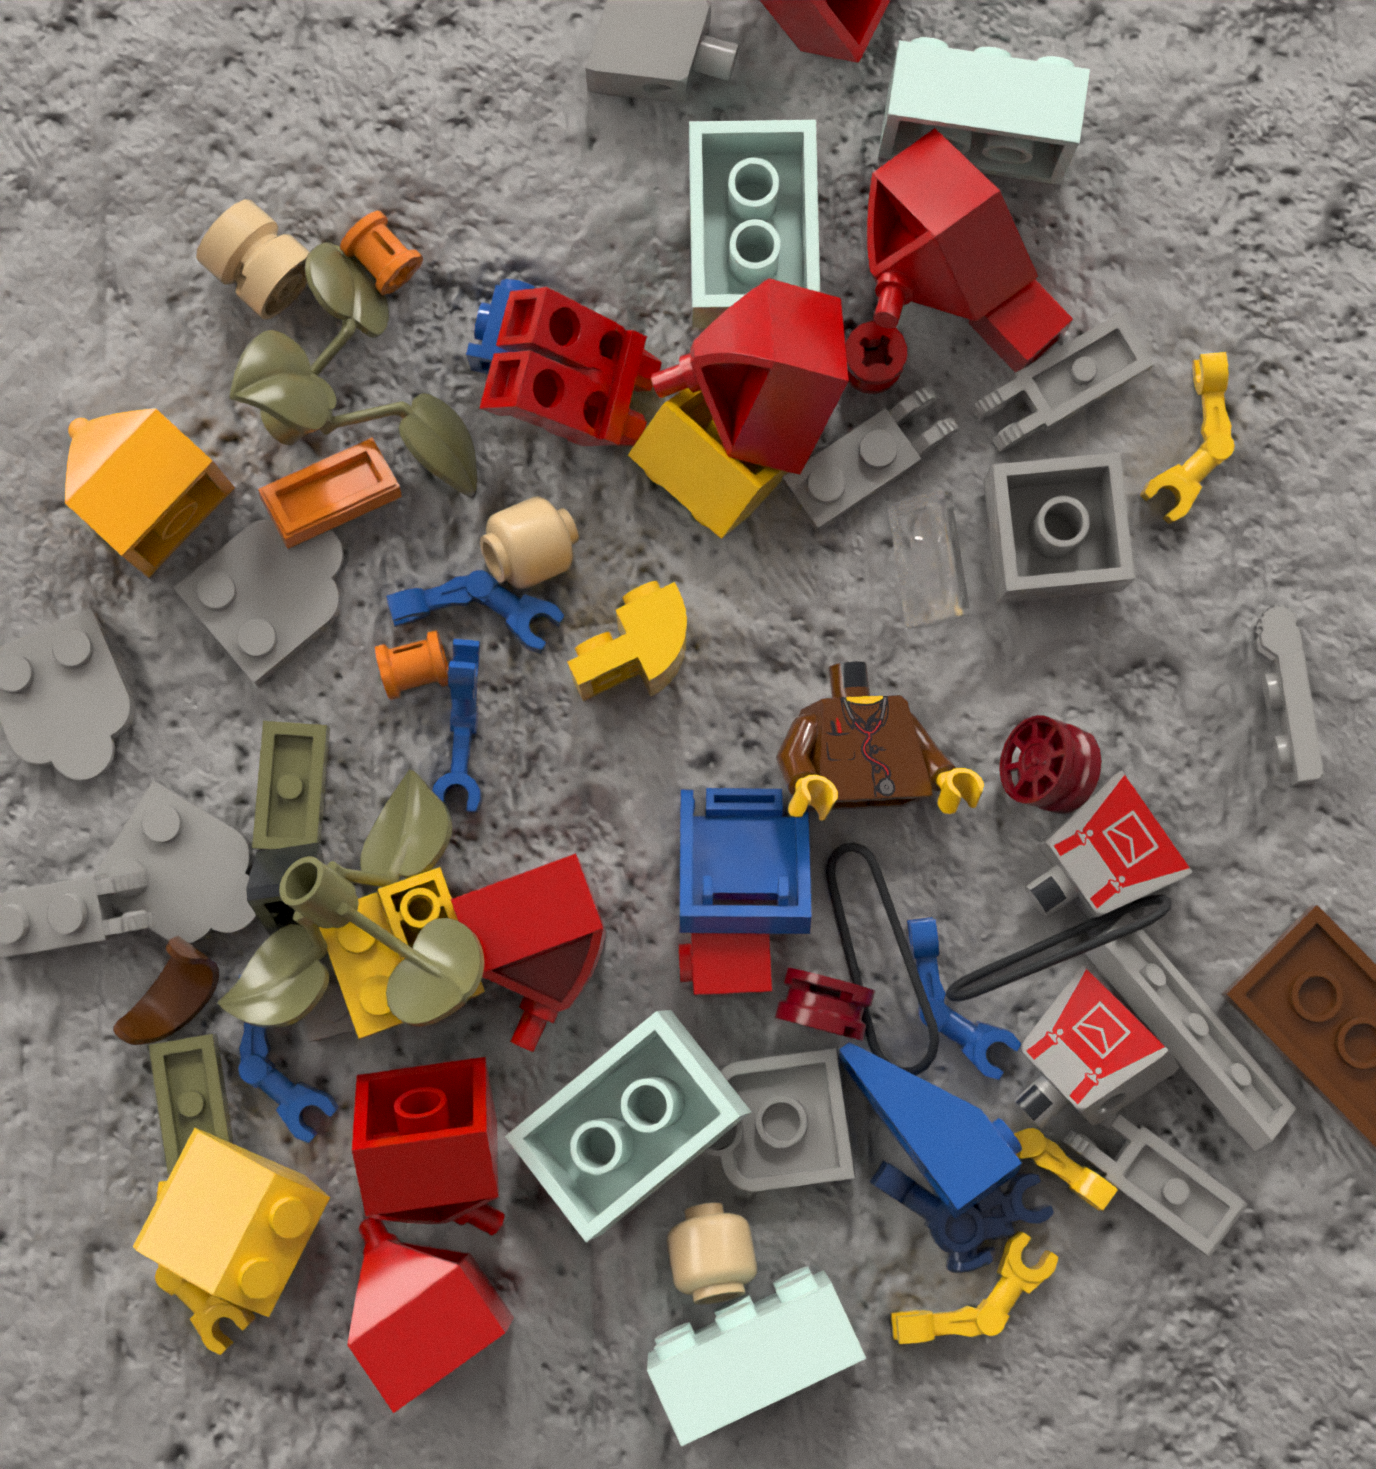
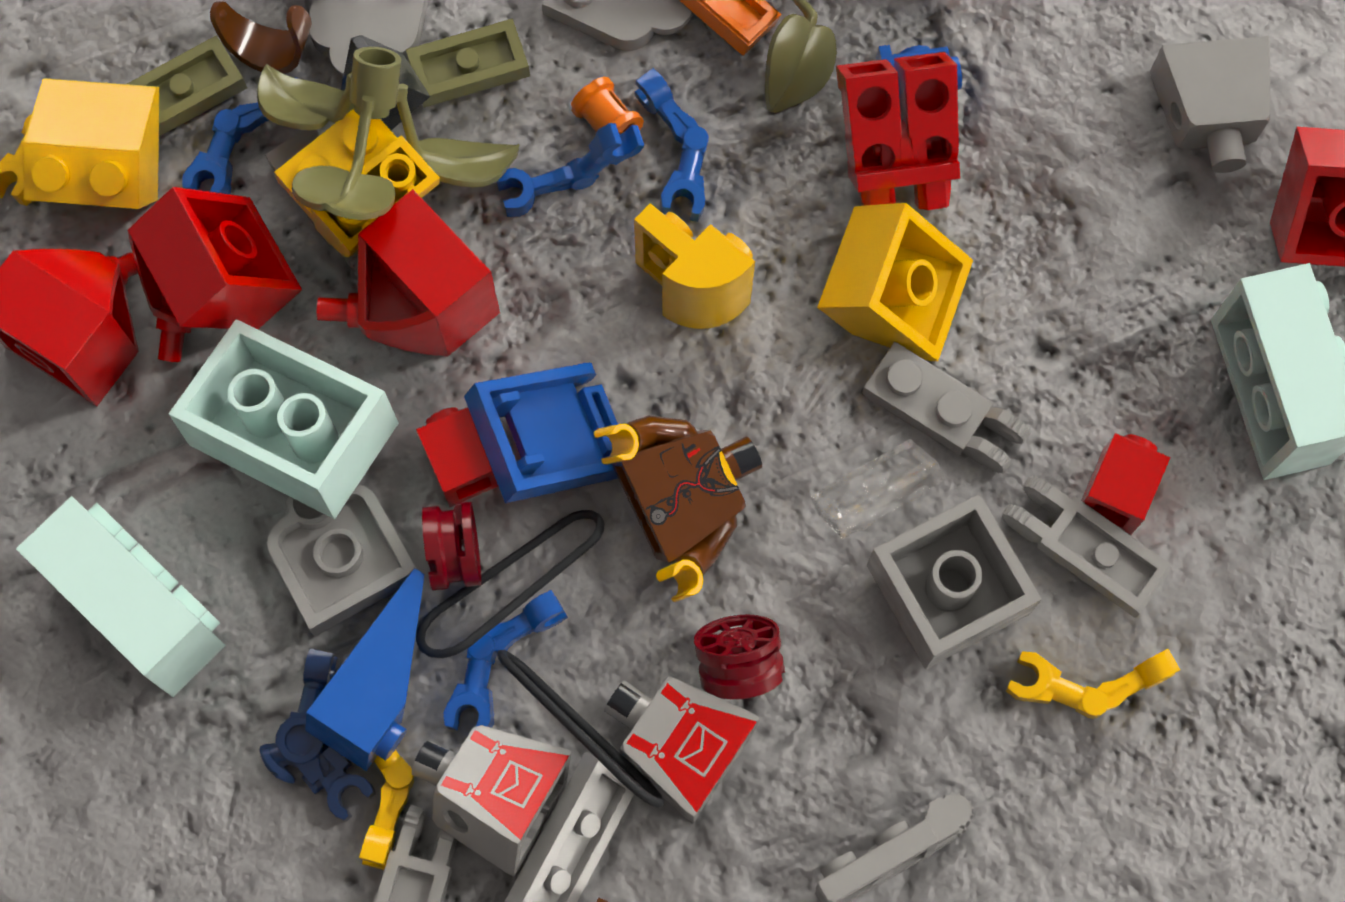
camera: 70 degrees right, 10 degrees down
tan head [480,496,579,590] -> none
red piece [651,278,849,475] -> none
tan head [666,1203,757,1305] -> none
light aqua brick [689,120,820,328] -> none
red wheel [845,321,907,394] -> none
red piece [867,128,1039,328] -> none
yellow piece [890,1231,1059,1344] -> none

